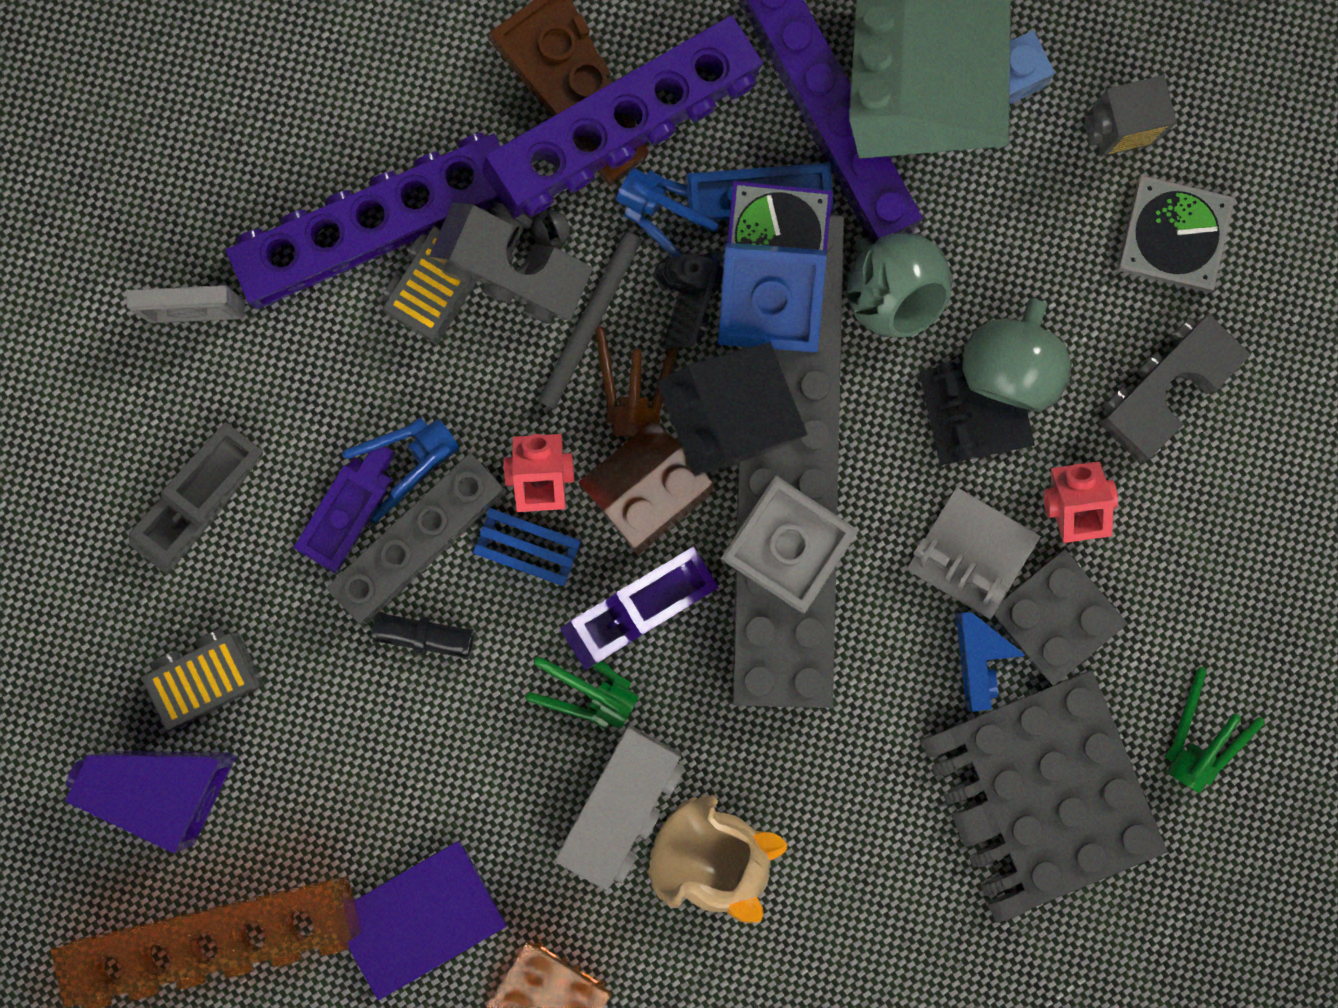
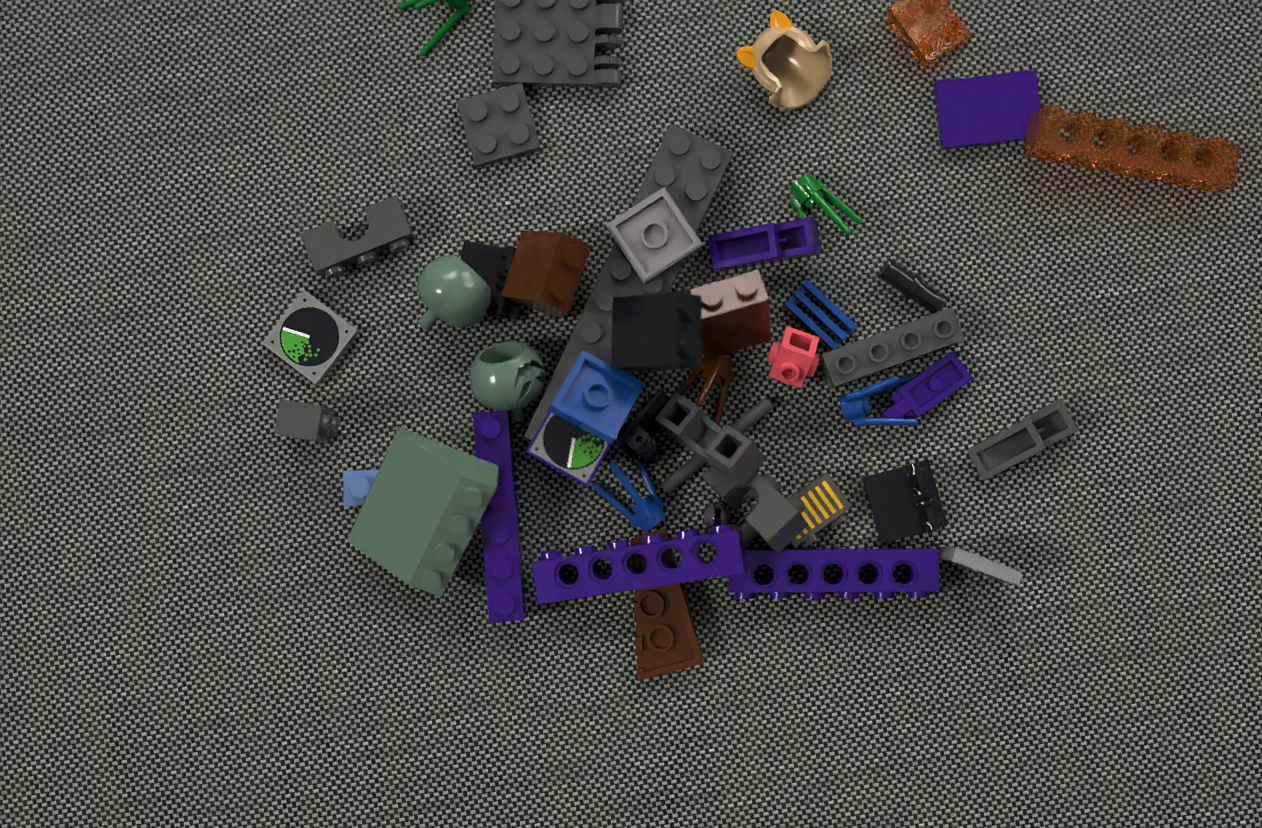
camera: 155 degrees left, 0 degrees up
dark purple slope [65,751,237,853] -> none
dark grey brick [141,629,264,730] -> none
light grey brick [554,724,684,891] -> none
blue tile [685,163,834,223] -> none
light grey hinge [906,487,1041,620] -> none
blue slope [955,612,1025,711] -> none
coral brick [1043,461,1118,543] -> none
none -> reddish brown slope [500,231,591,319]
none -> dark grey arch [655,392,765,486]
none -> black hinge [862,459,948,544]

